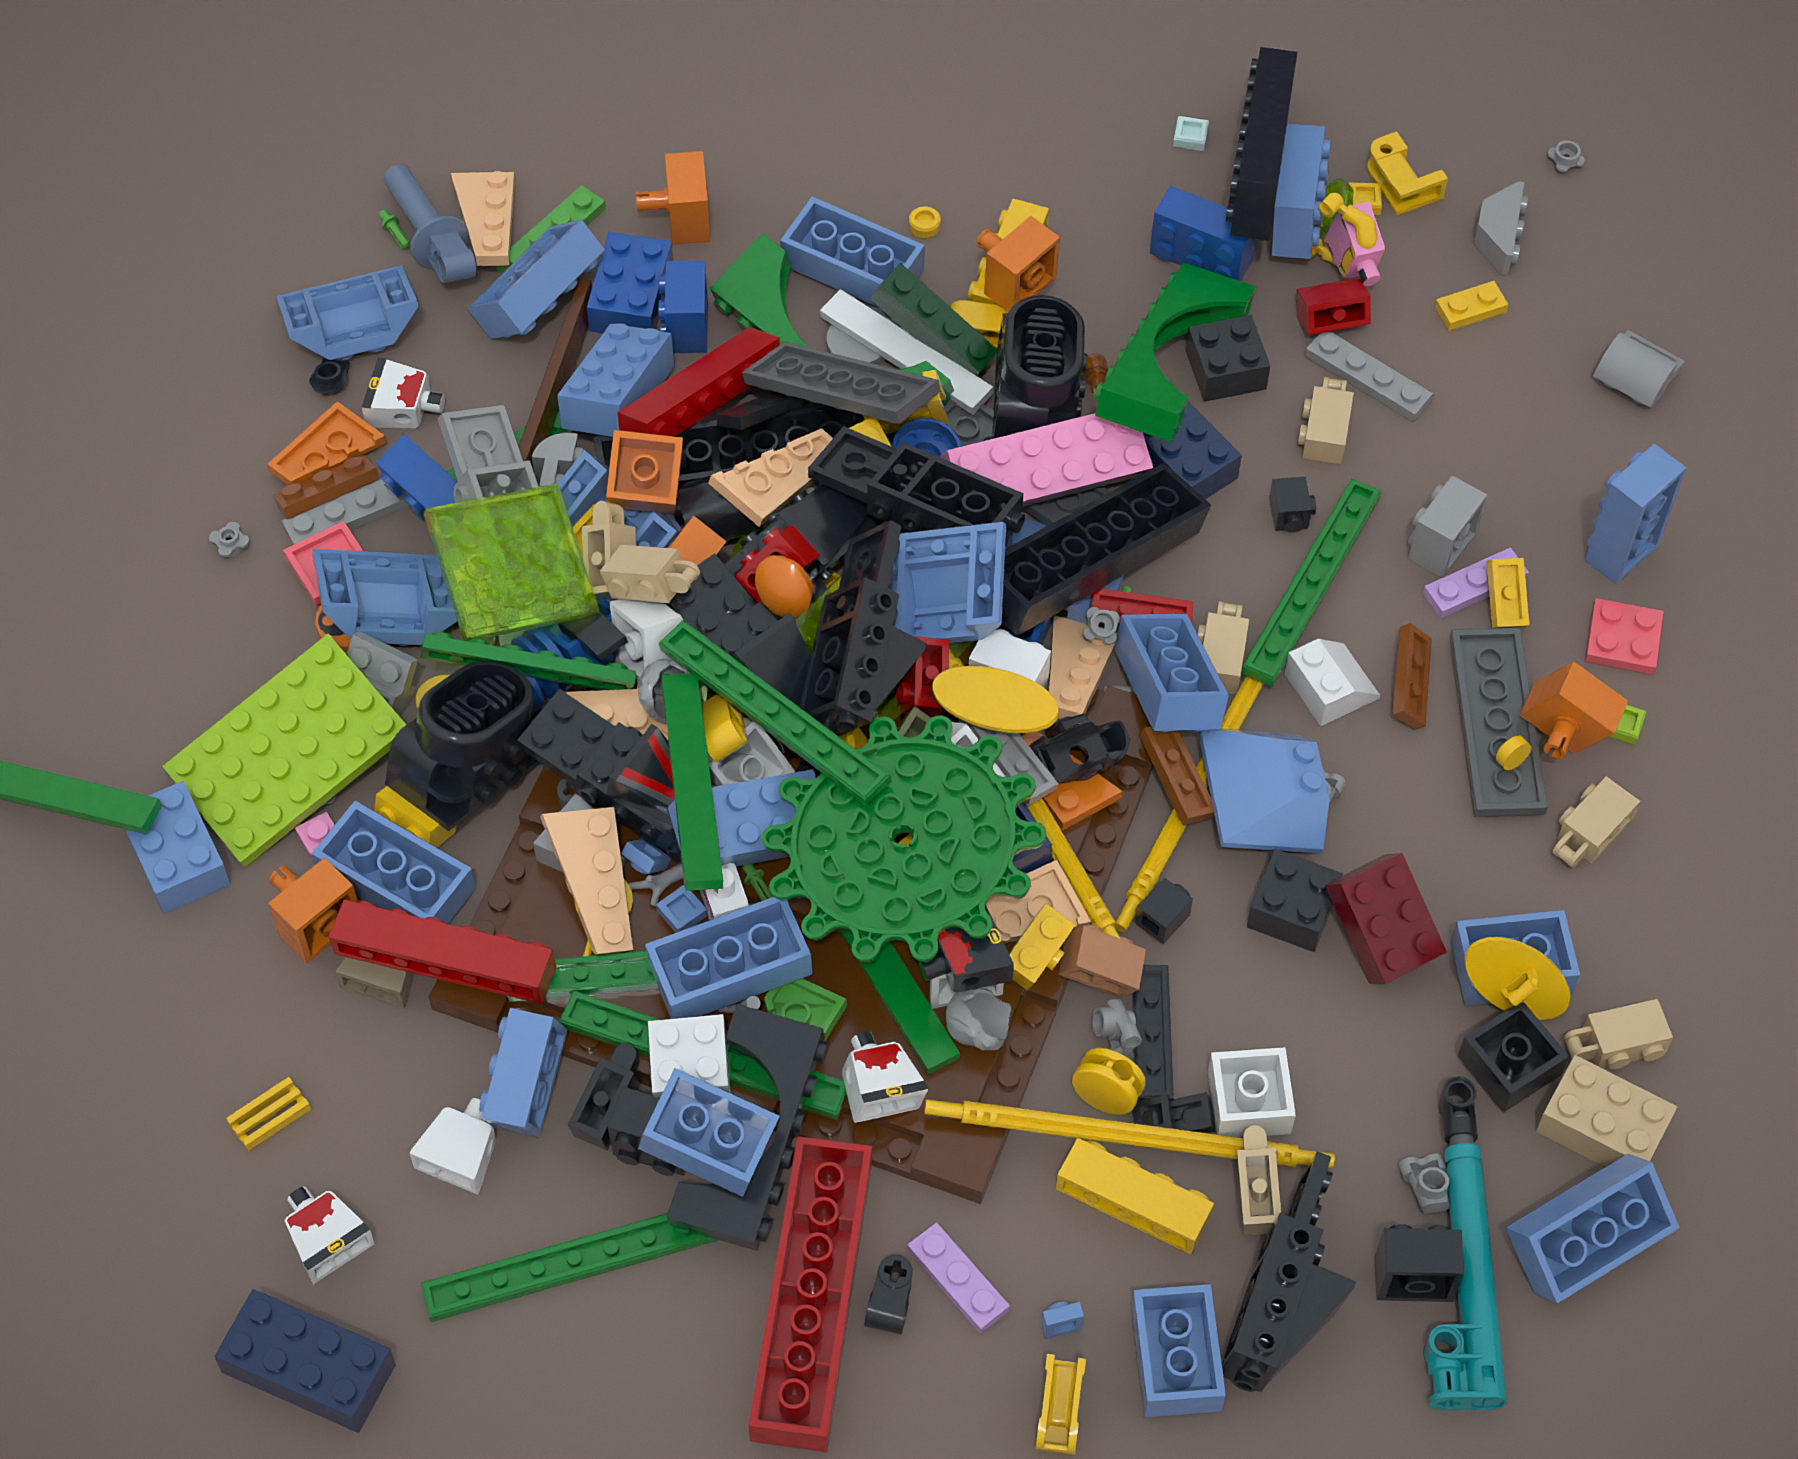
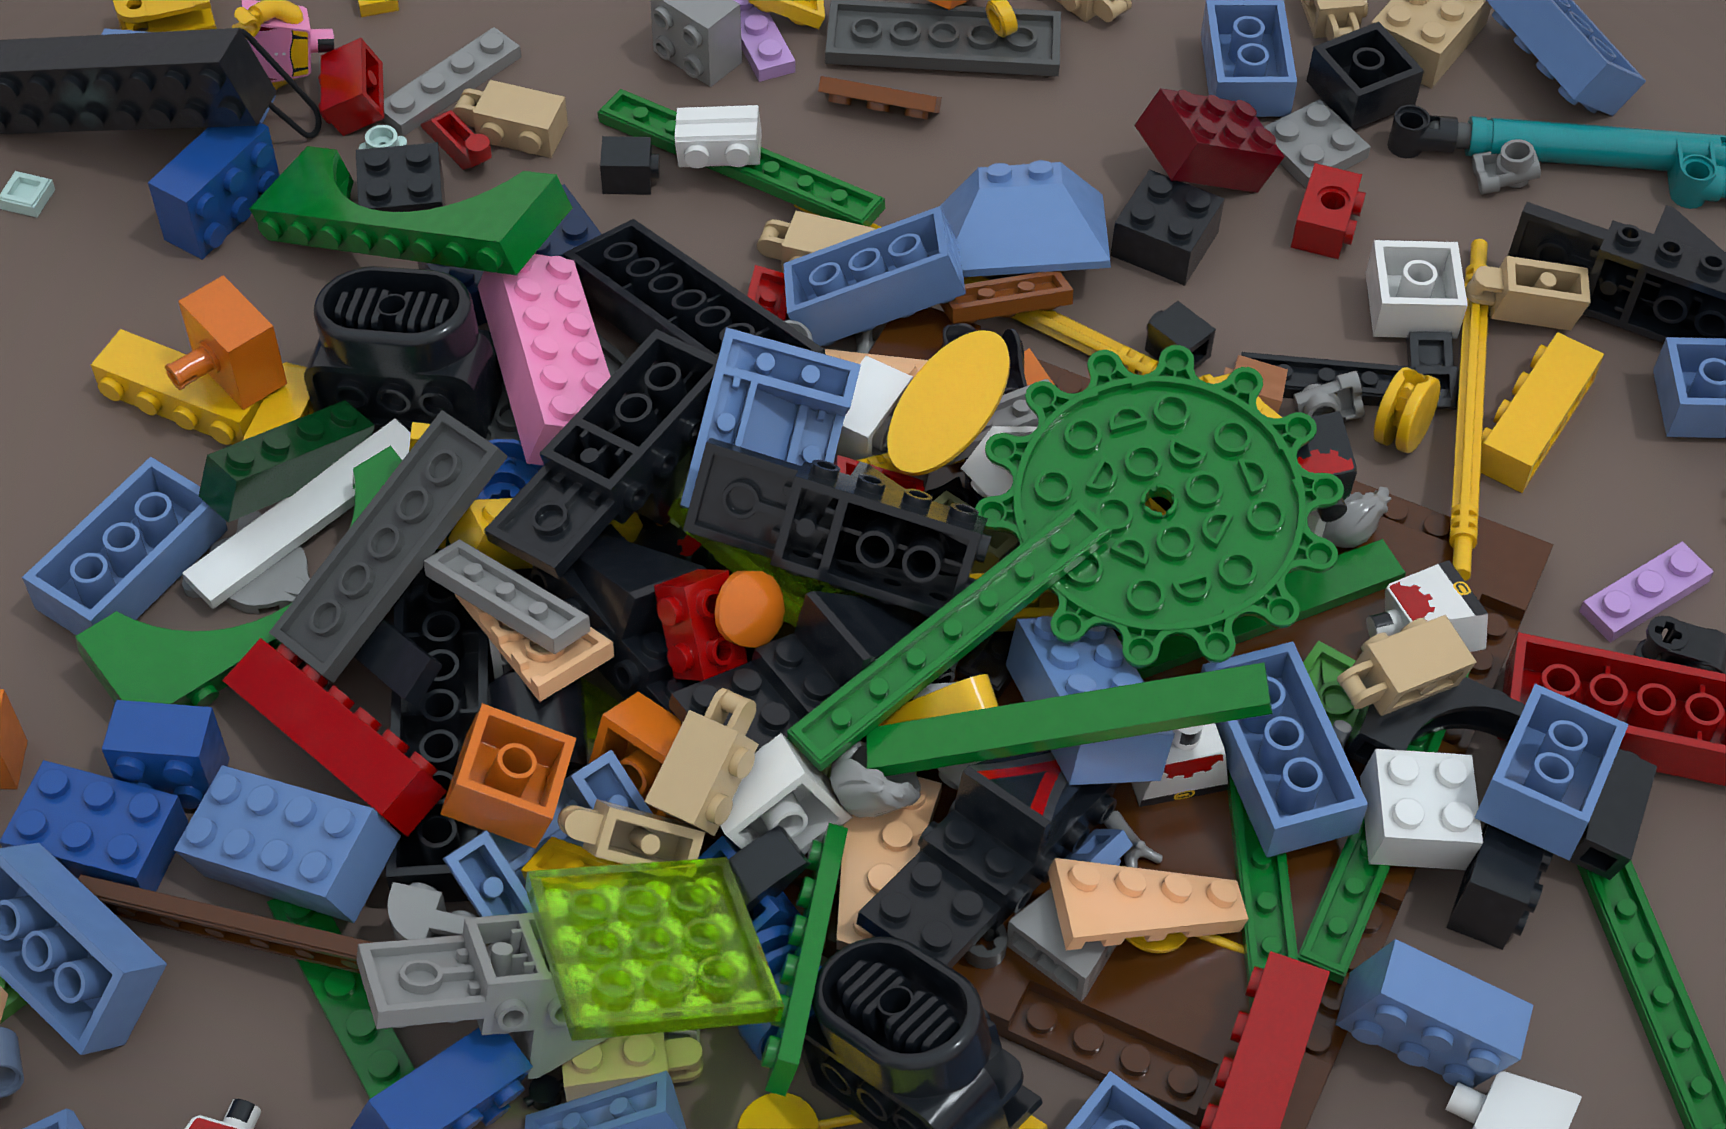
camera: 85 degrees left, 5 degrees down
black brick [568,1043,640,1151] -> none
medium blue plate [656,885,708,933] -> none
yellow tile [909,206,941,238] -> none
medium blue plate [1041,1301,1084,1339] -> none
white slope [1284,639,1380,726] -> none
black brick [1374,1224,1465,1302] -> none
yellow shield [1464,937,1570,1020] -> none
none -> black piece [241,29,322,138]
none -> light aqua plate [359,125,407,149]
none -> red piece [420,110,492,170]
none -> light grey plate [424,539,590,654]
none -> white brick [675,105,762,168]
none -> light grey plate [1264,99,1371,189]
none -> red brick [1291,163,1366,259]
none -> tan brick [1337,614,1477,716]

